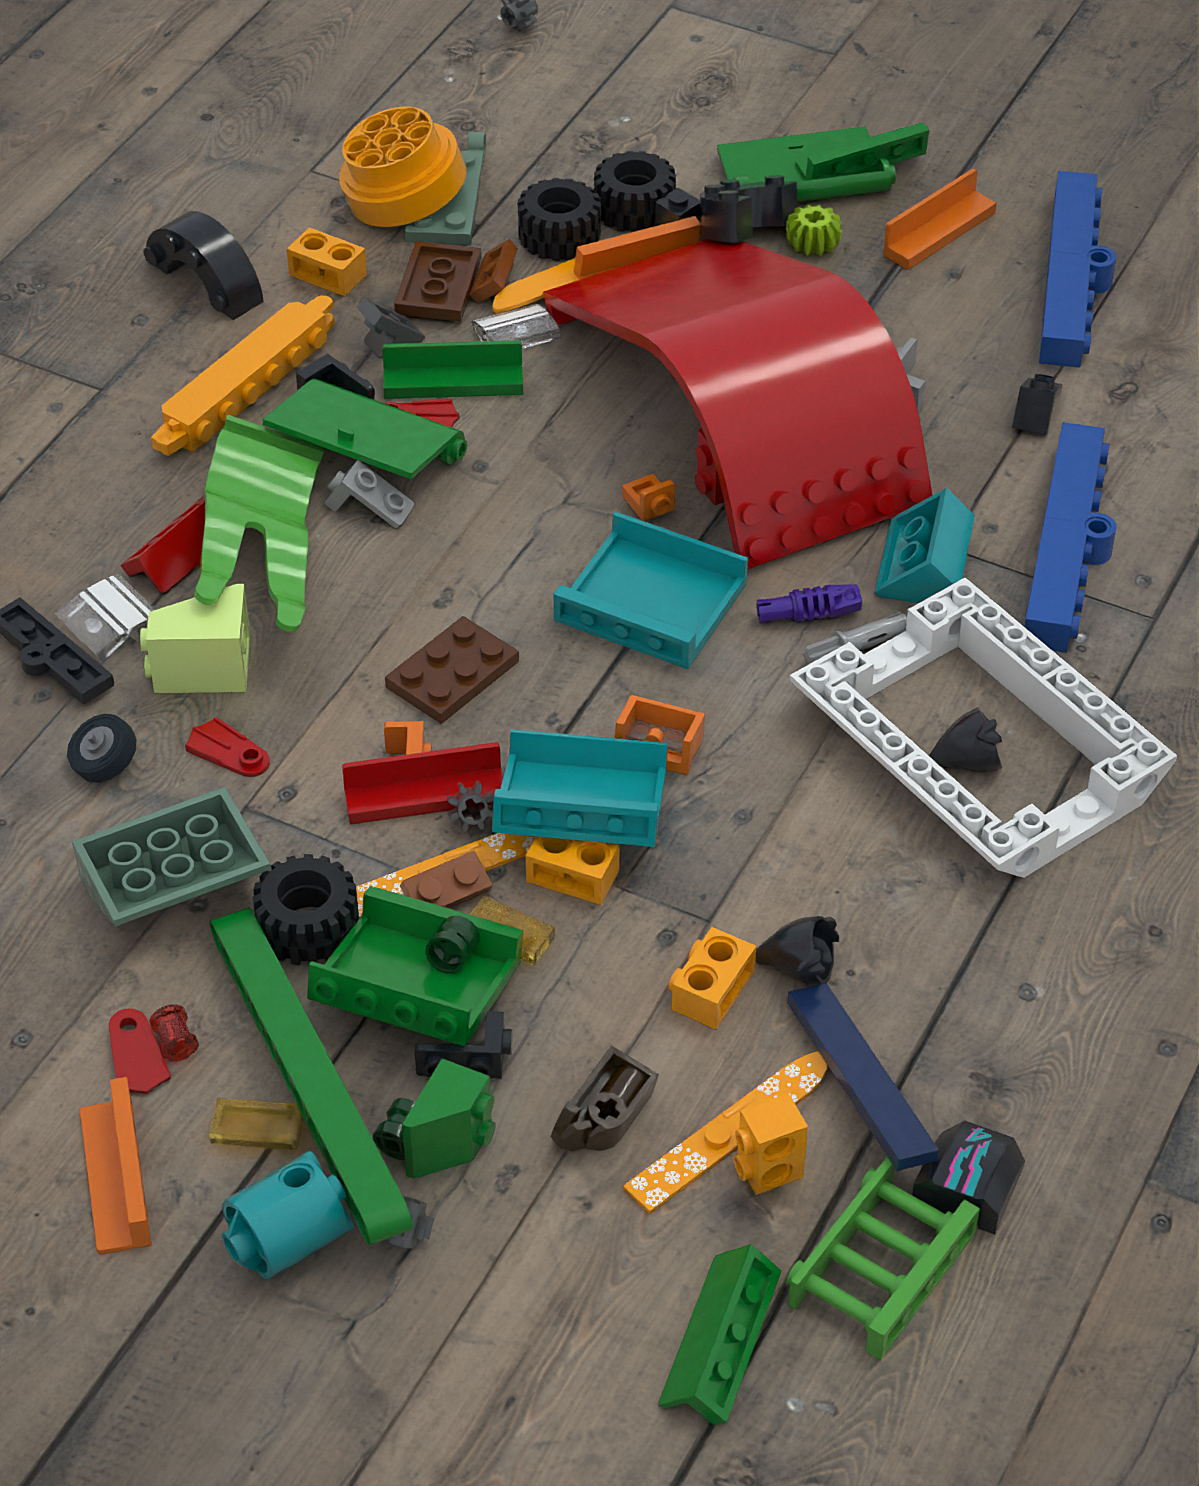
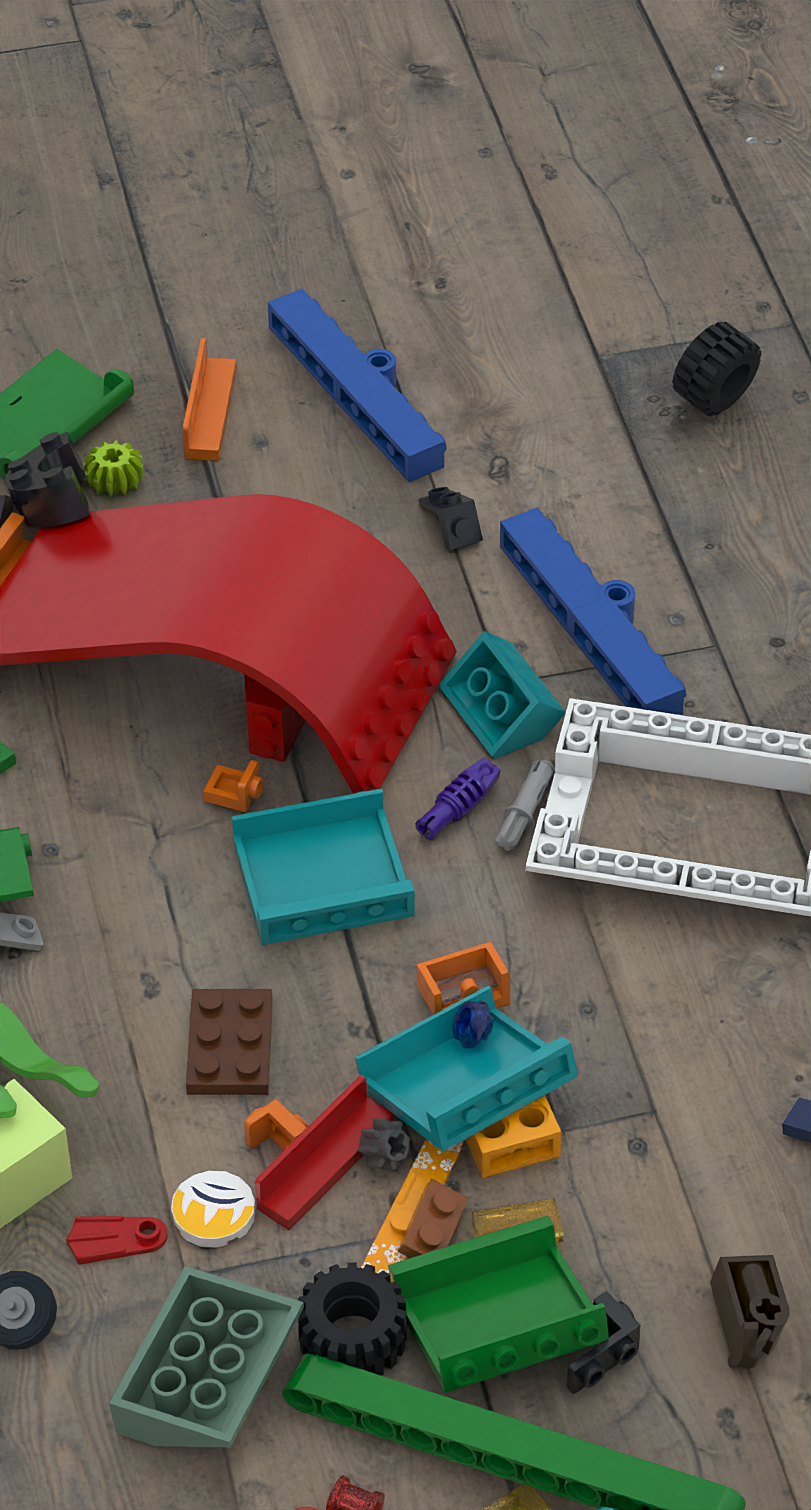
camera: 40 degrees left, 0 degrees up
dark green wheel [372,1098,415,1160] -> none
green slope [402,1059,496,1179] -> none
dark green wheel [425,916,480,973] -> none
light orange brick [668,927,756,1030] -> none
black hat [755,916,839,984] -> none
green panel [795,122,930,181] -> none
black hat [929,707,1002,772] -> none
none -> tile [171,1171,256,1248]
none -> clear blue hat [452,1000,494,1049]

